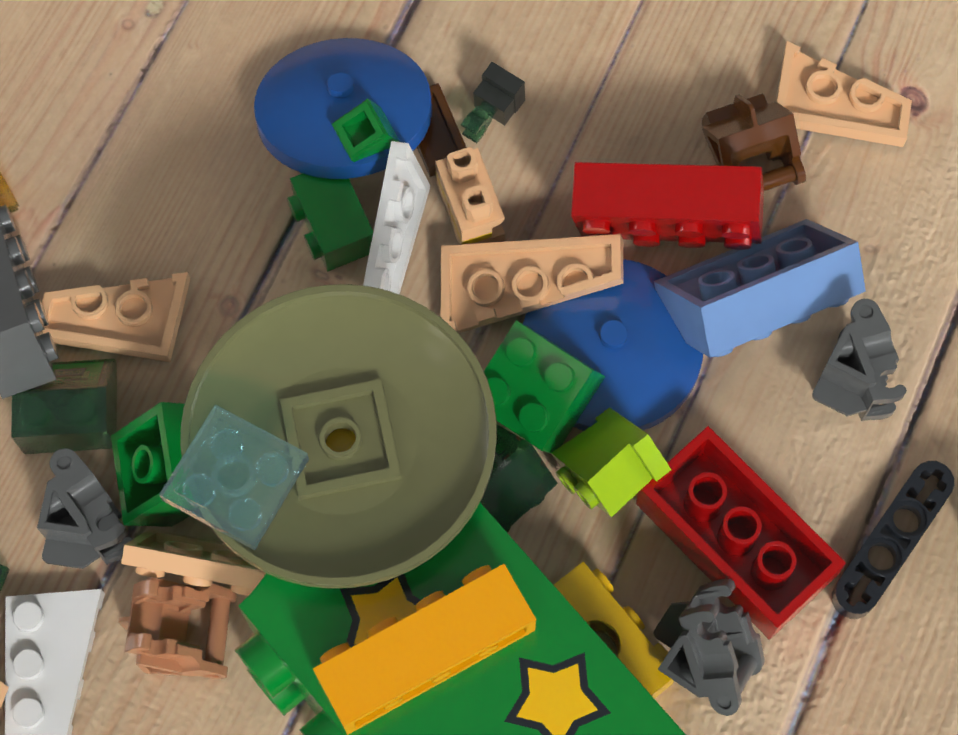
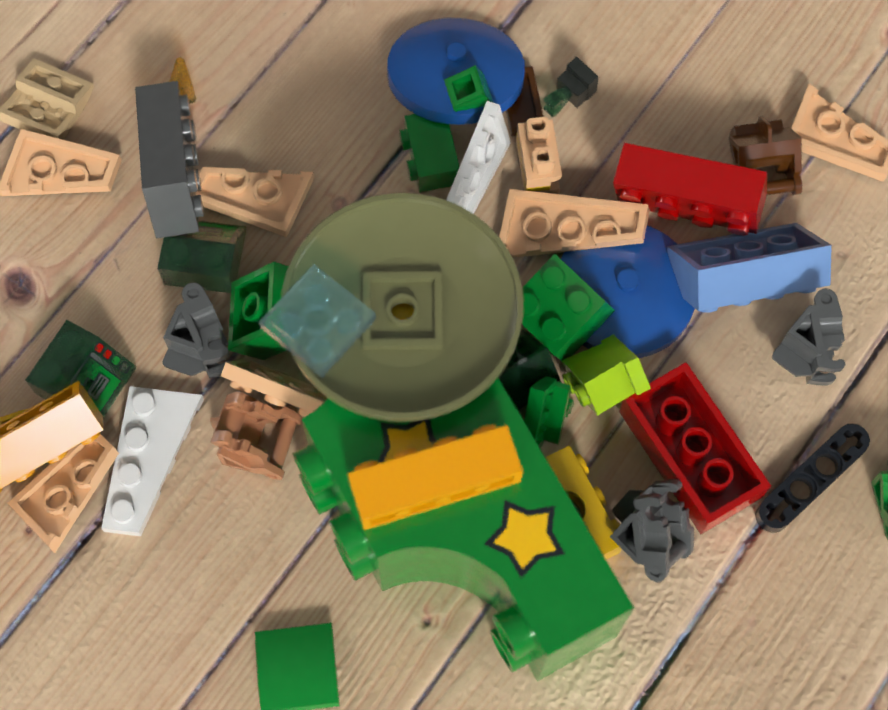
camera: 10 degrees right, 0 degrees up
none -> green slope [524,376,574,448]

